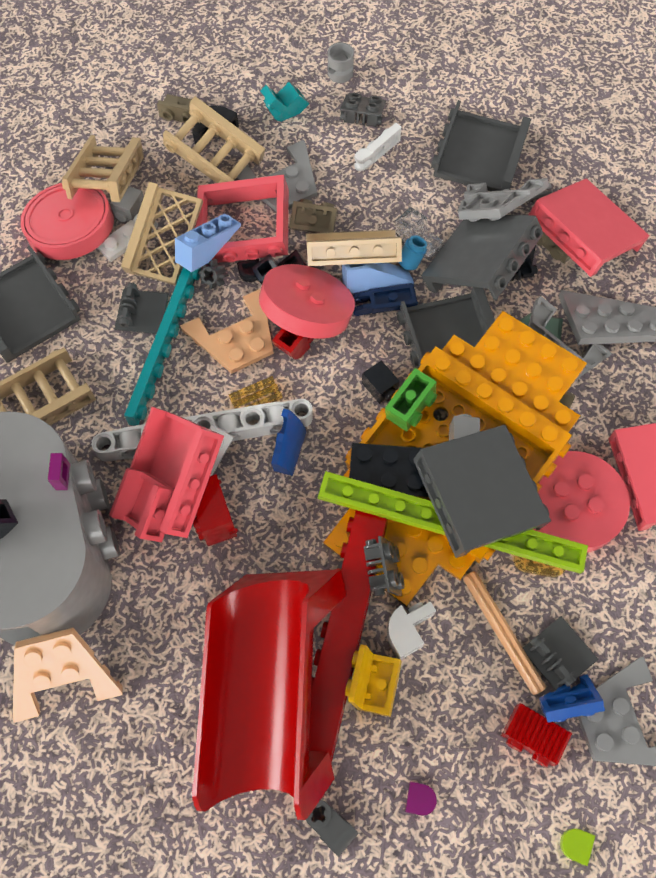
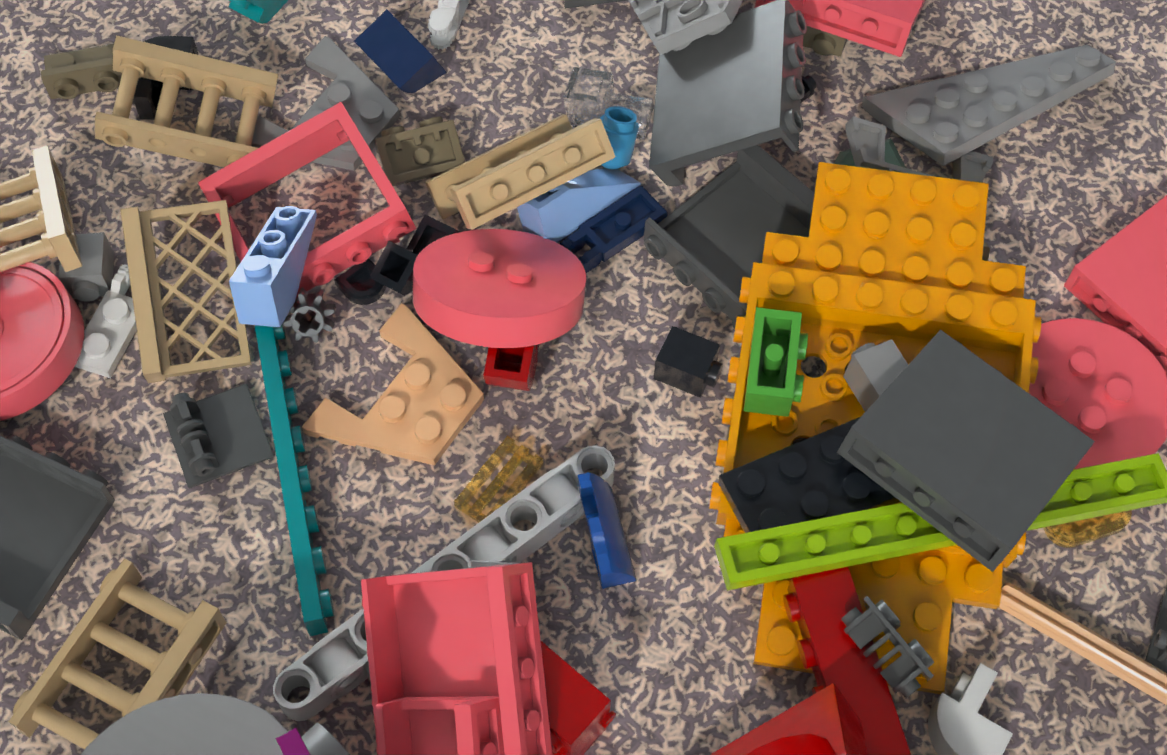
camera: 30 degrees left, 5 degrees down
none -> dark blue brick [354,9,447,93]

